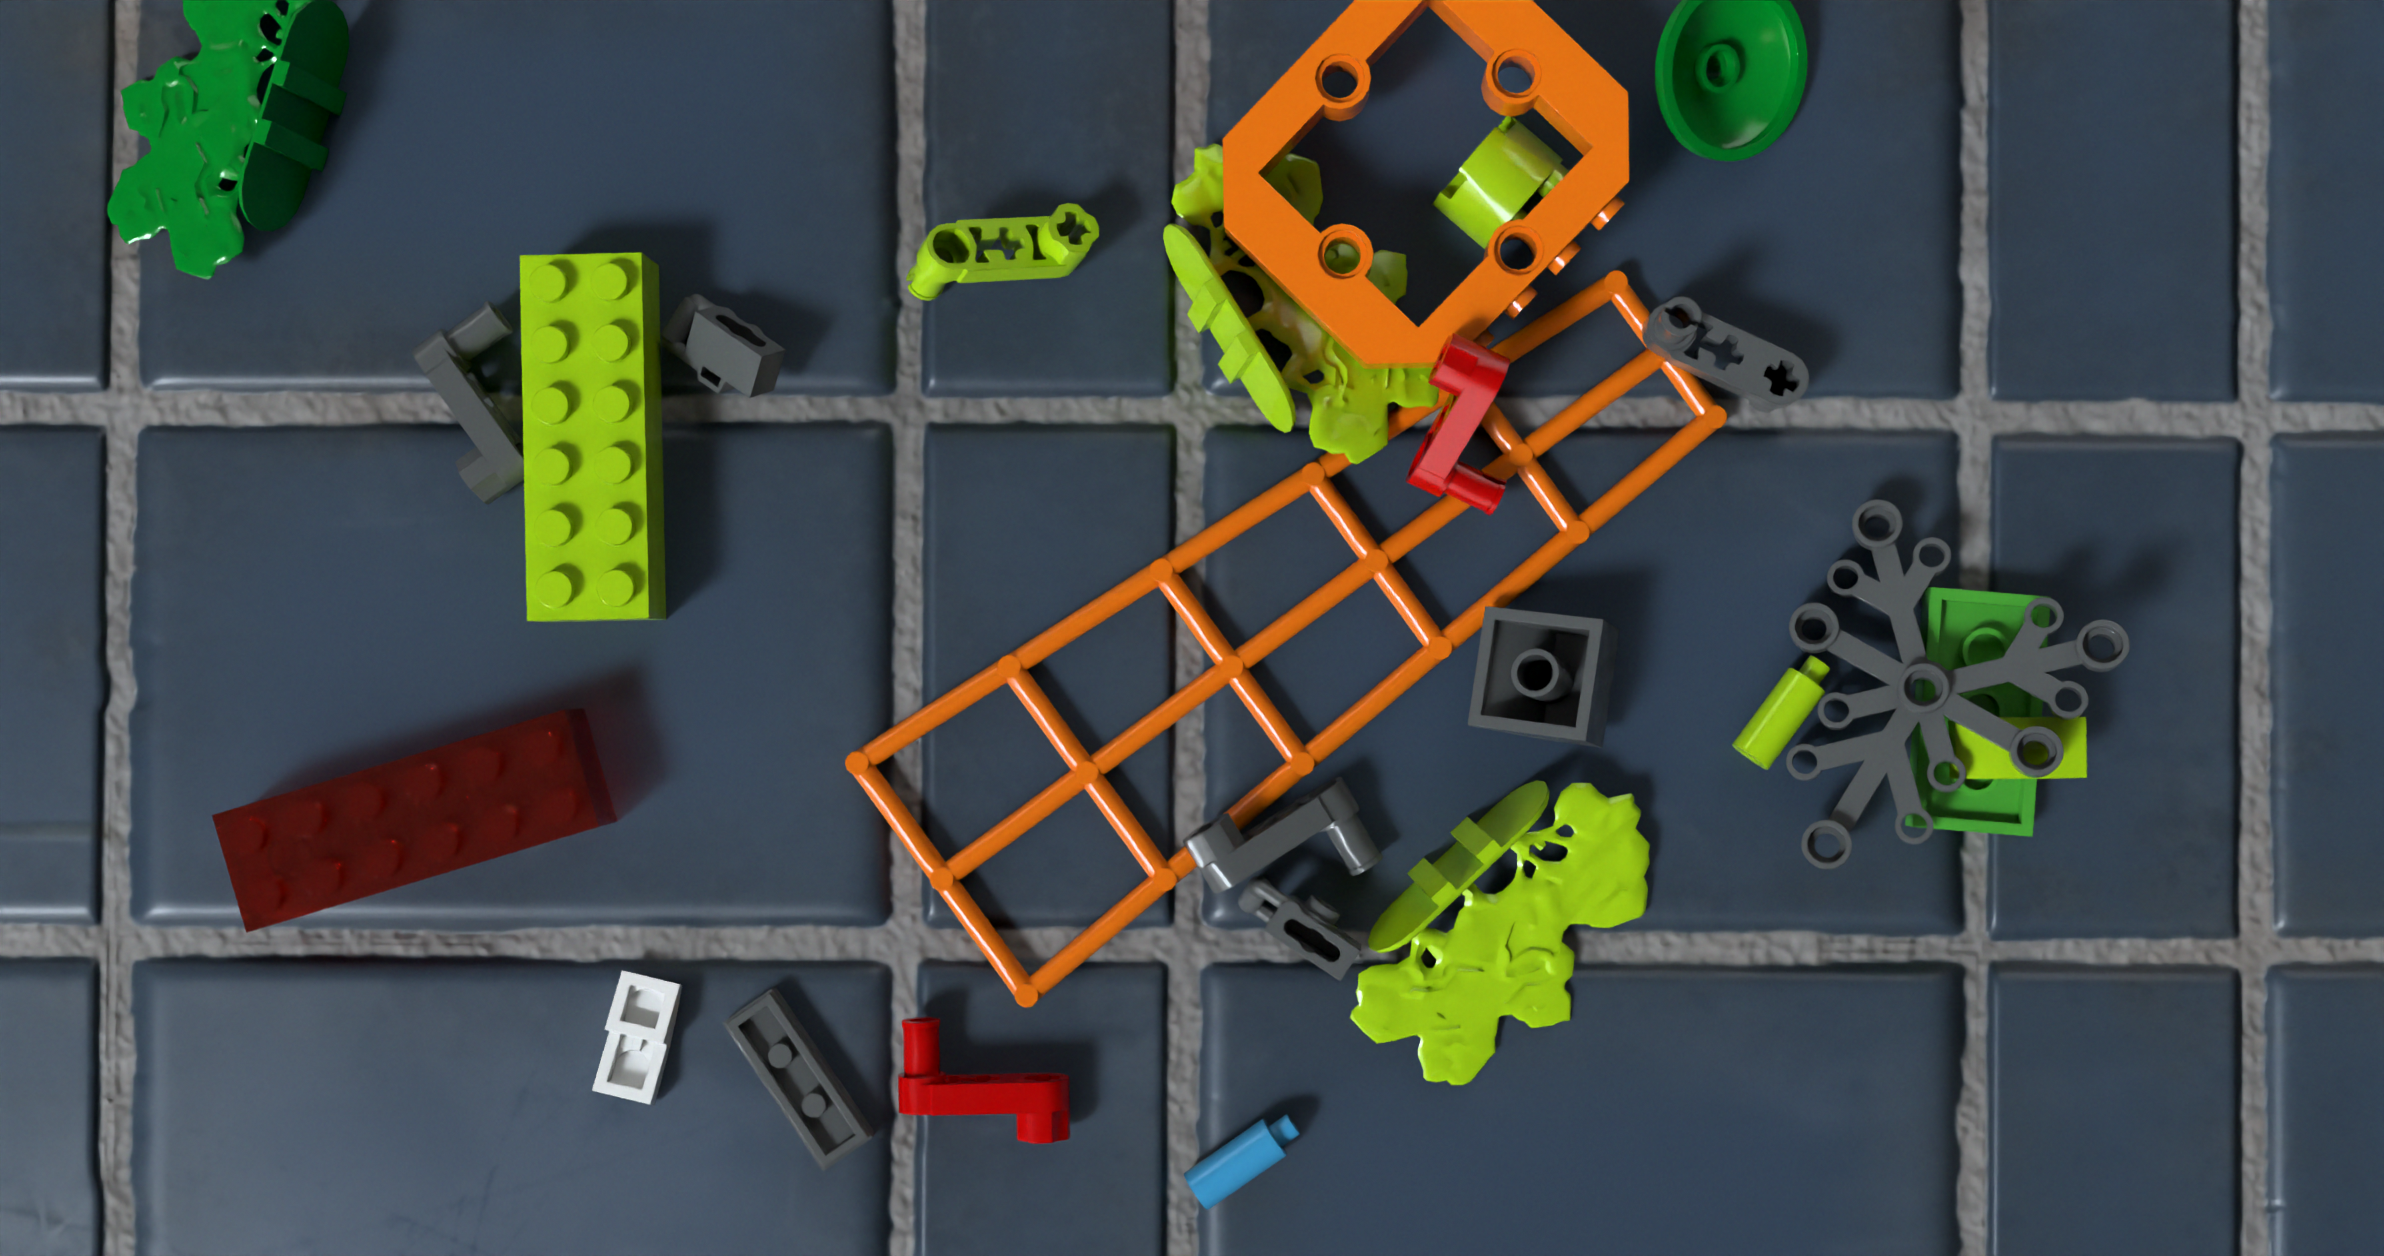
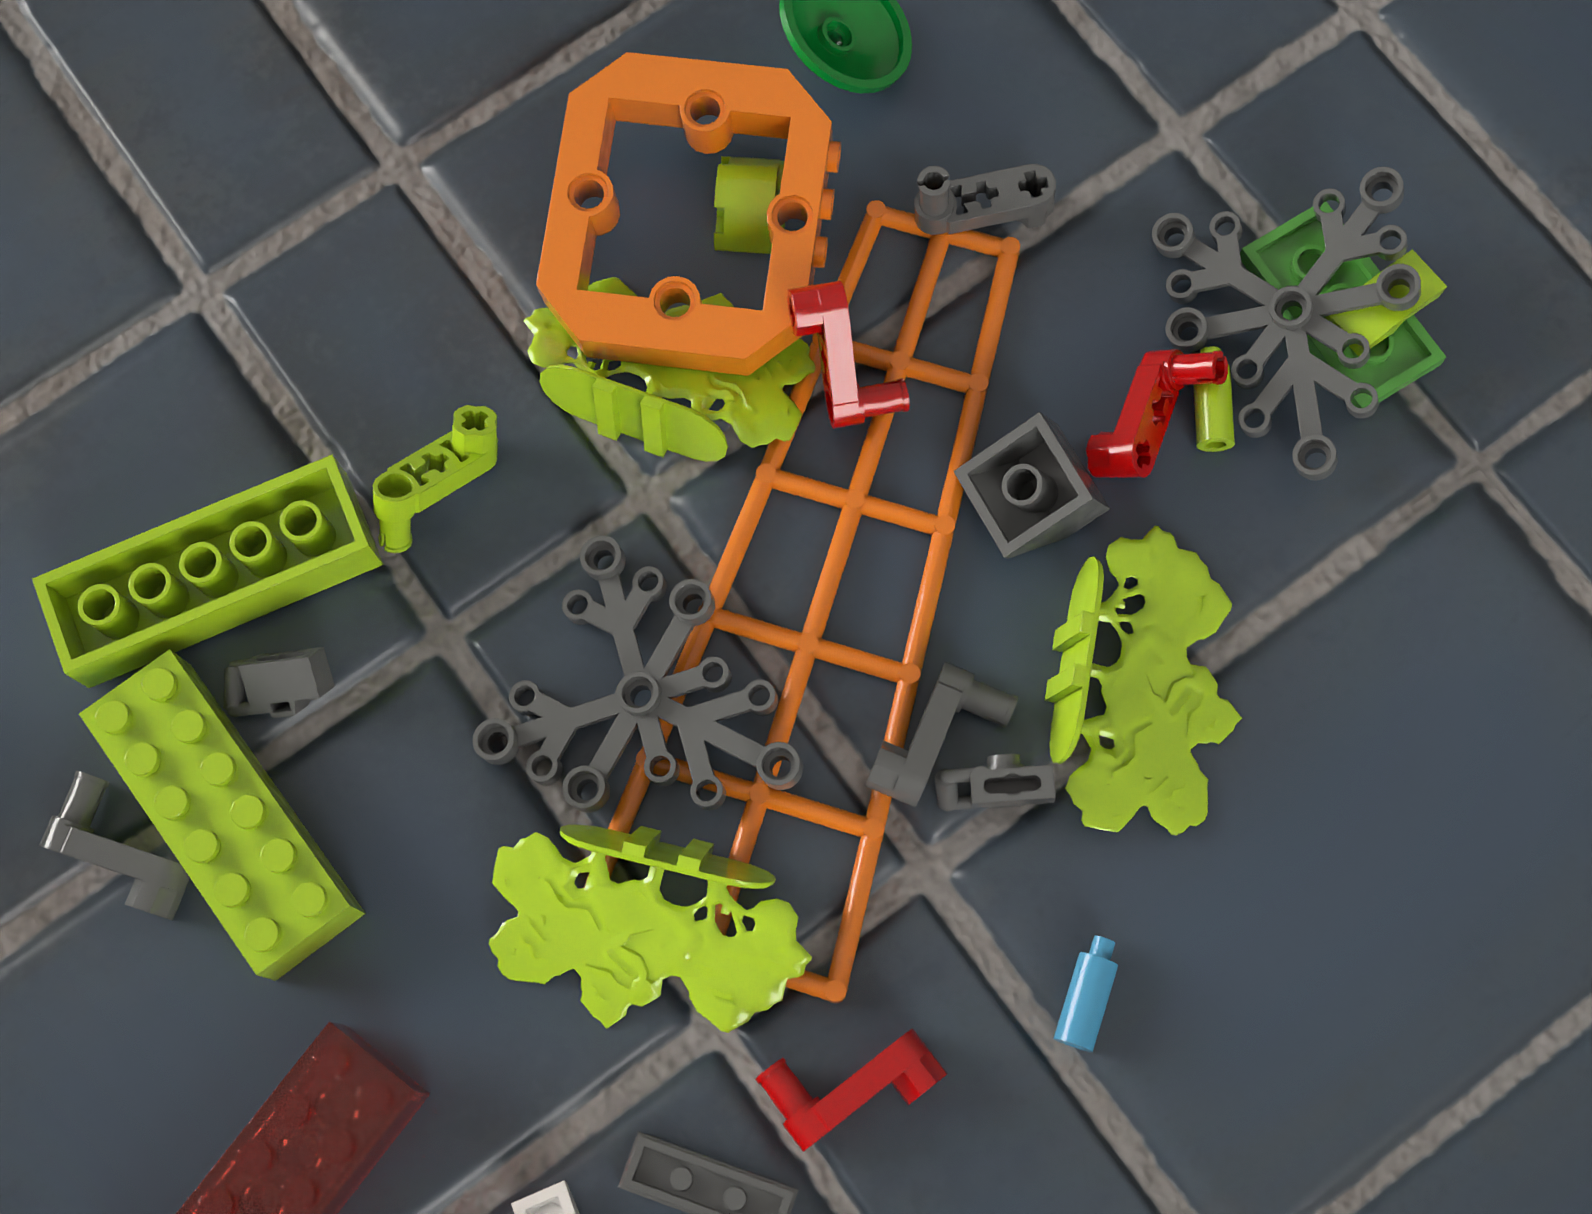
camera: 30 degrees left, 15 degrees down
none -> lime brick [32,454,384,688]
none -> dark grey plant [473,535,803,813]
none -> lime plant [489,824,812,1033]
none -> red beam [1086,349,1228,478]

